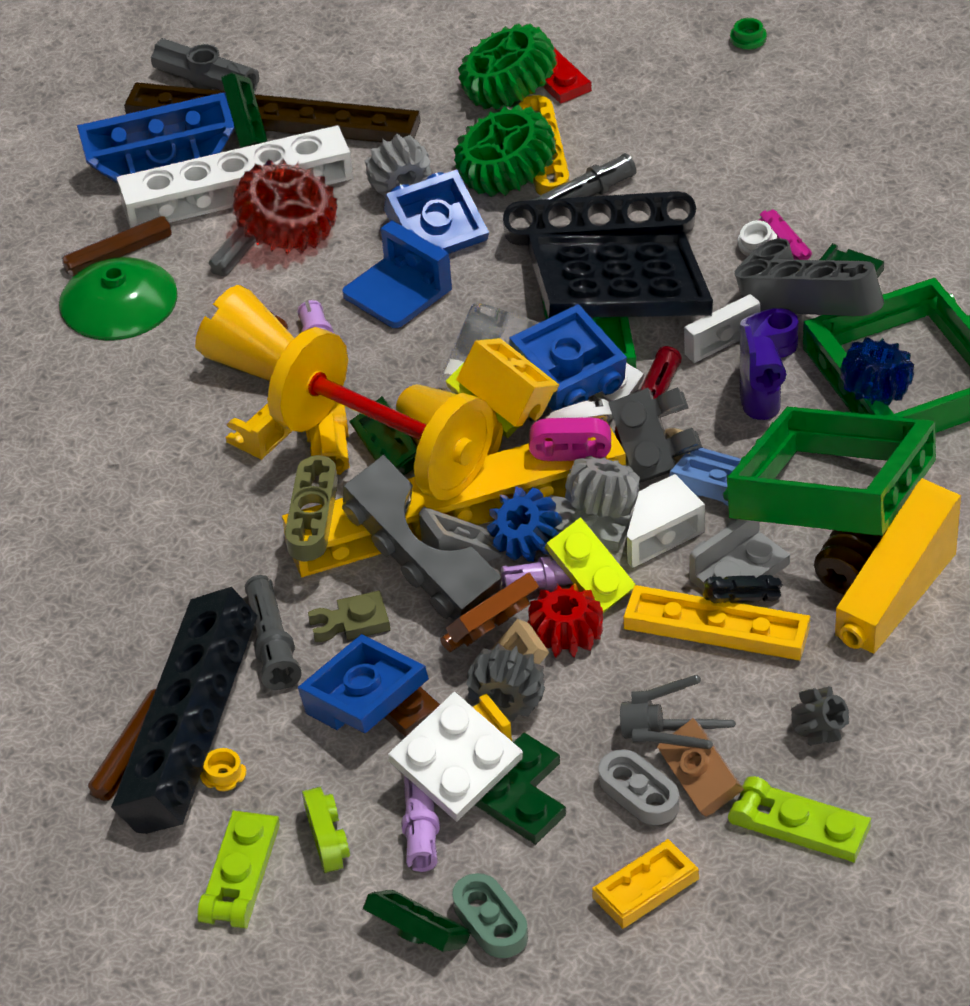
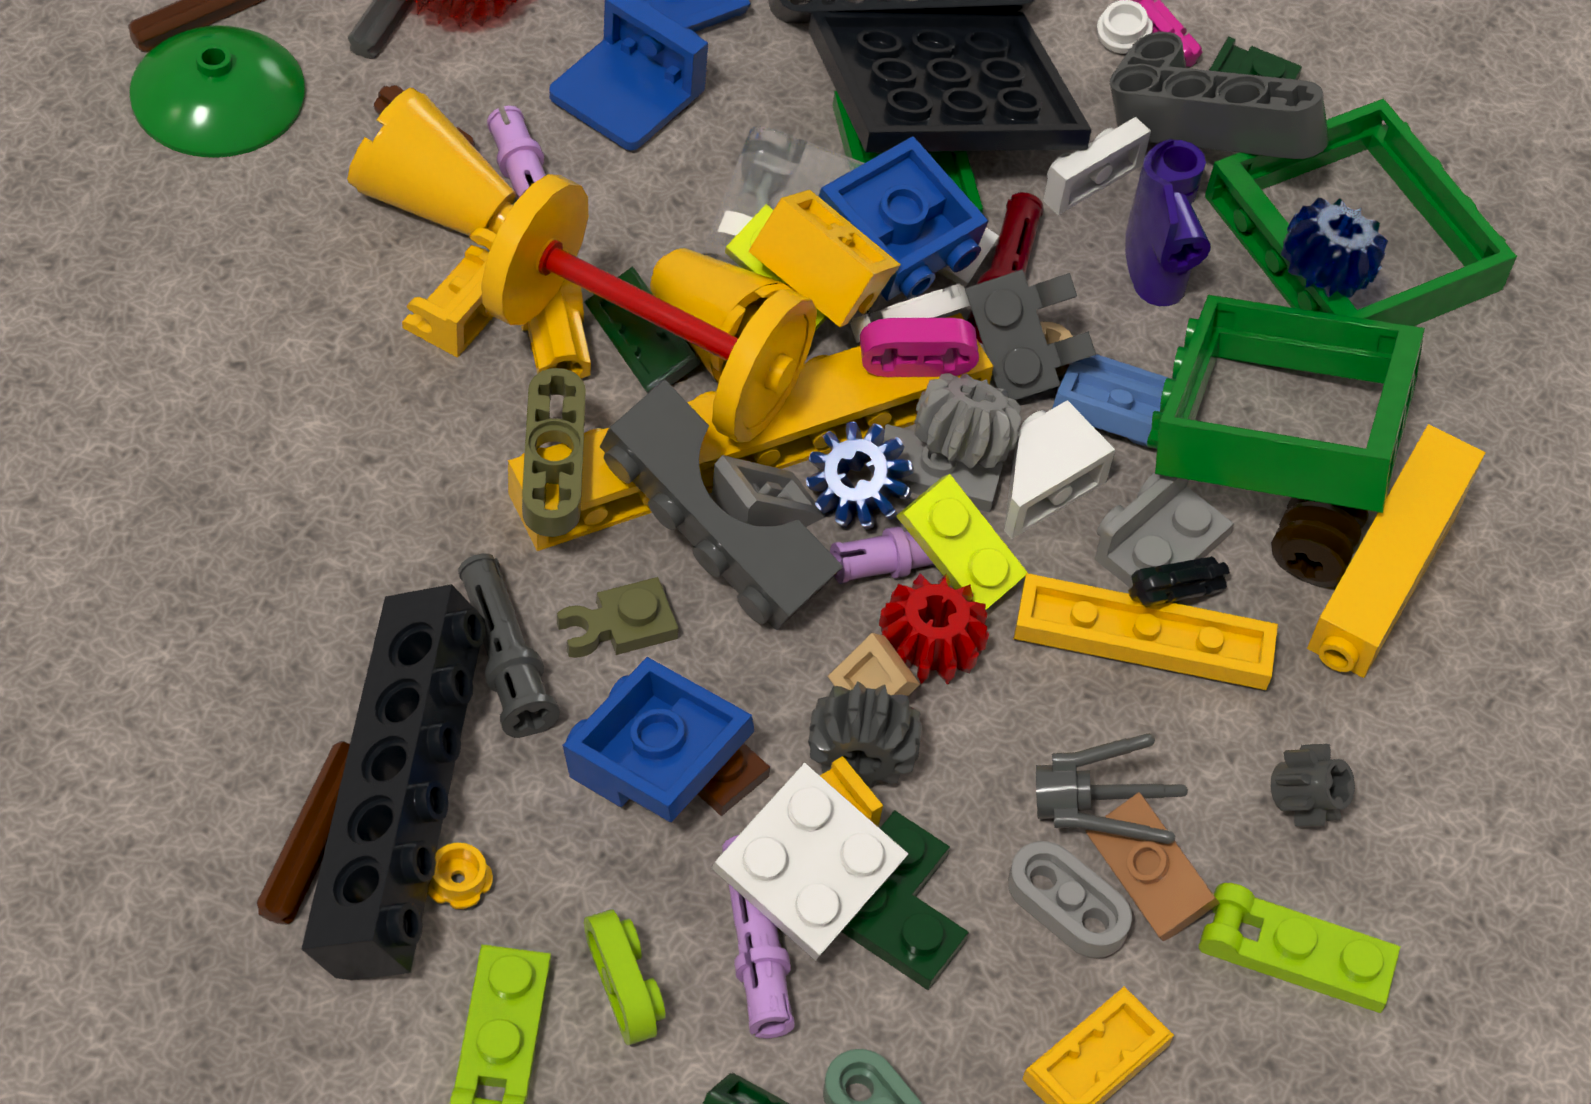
camera: 15 degrees left, 10 degrees up
dark orange plate [440,572,539,652] -> none

